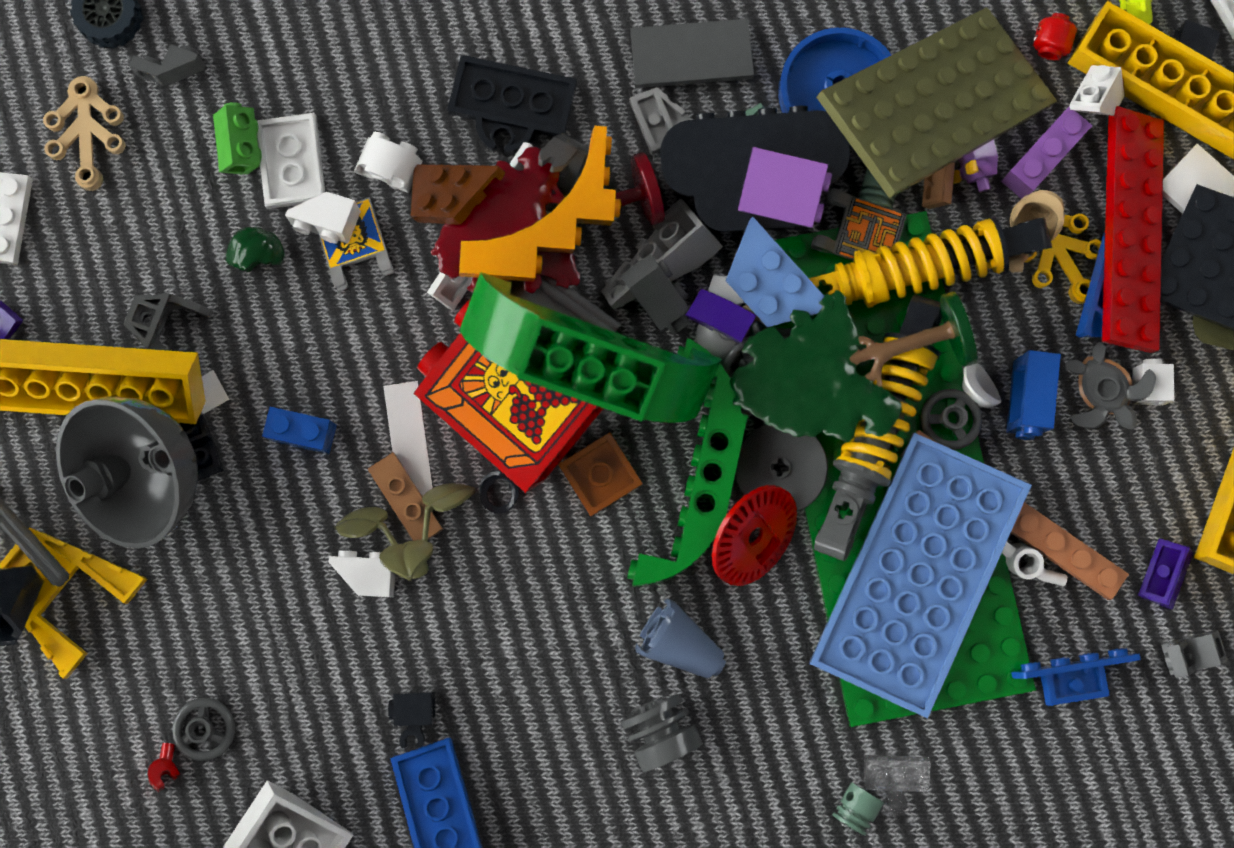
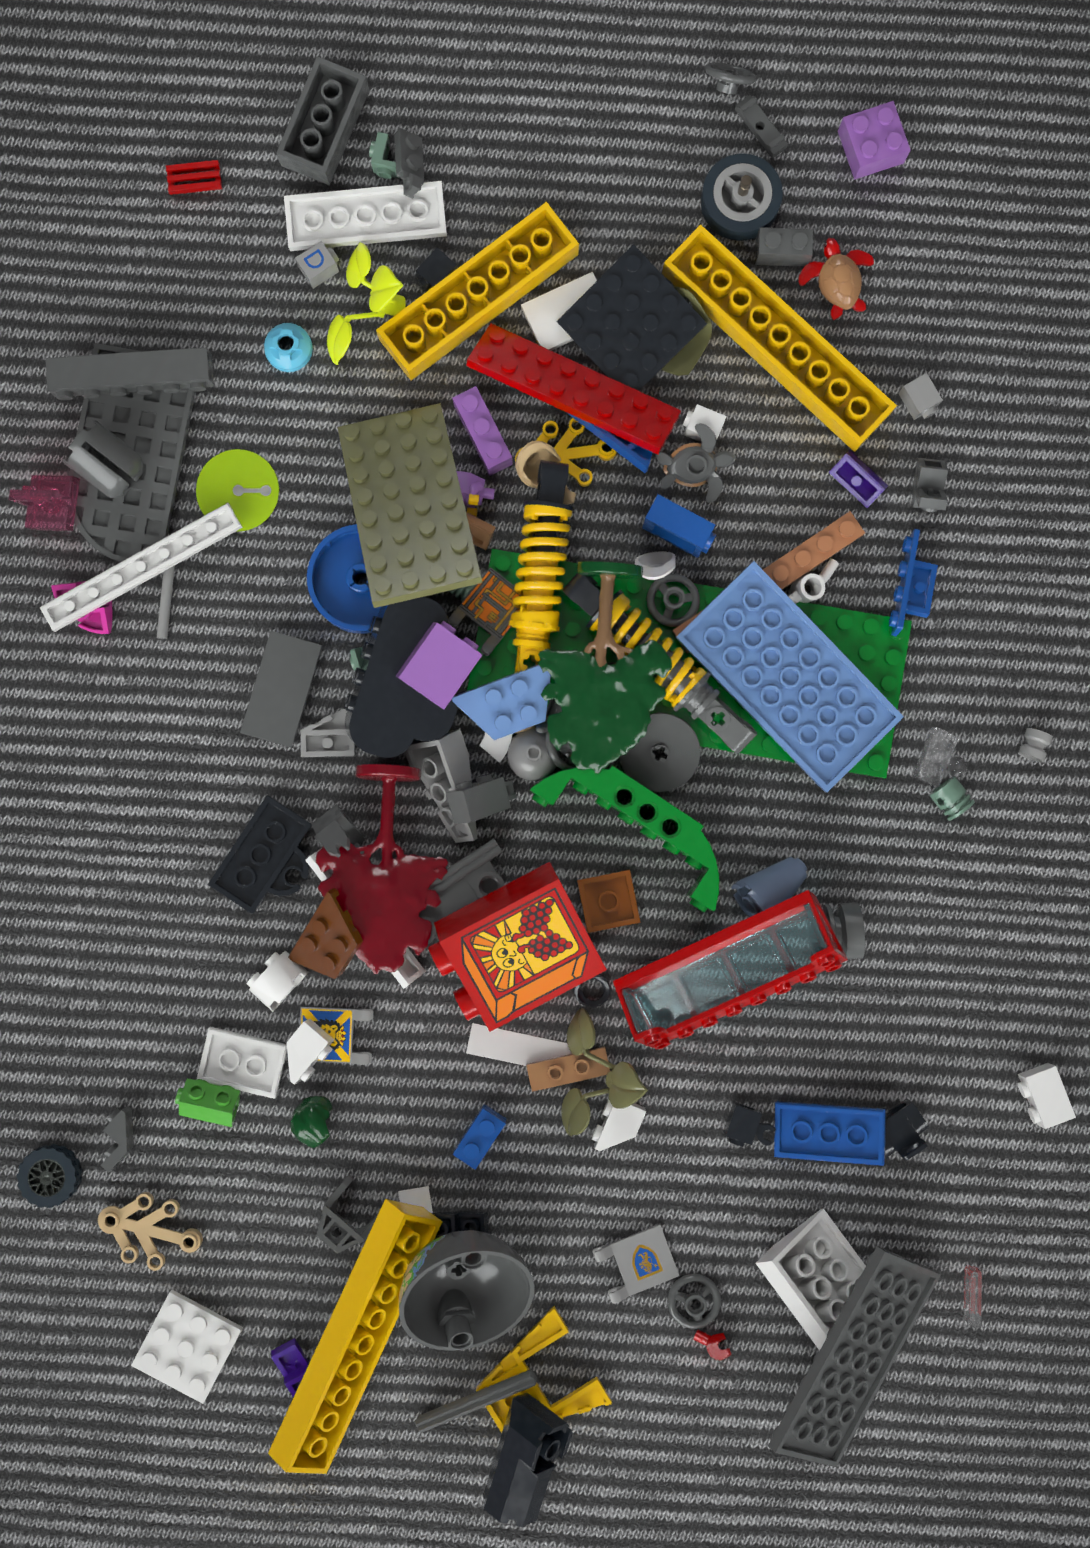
camera: 70 degrees left, 5 degrees up
light orange arch [459,126,621,282] -> none
green slope [459,272,722,423] -> none
dark purple slope [686,289,757,344] -> none
red piece [712,485,797,586] -> none
red head [1033,13,1077,61] -> none
white slope [1070,65,1125,116] -> none
none -> light grey flag [592,1224,679,1304]
none -> window [613,890,848,1049]

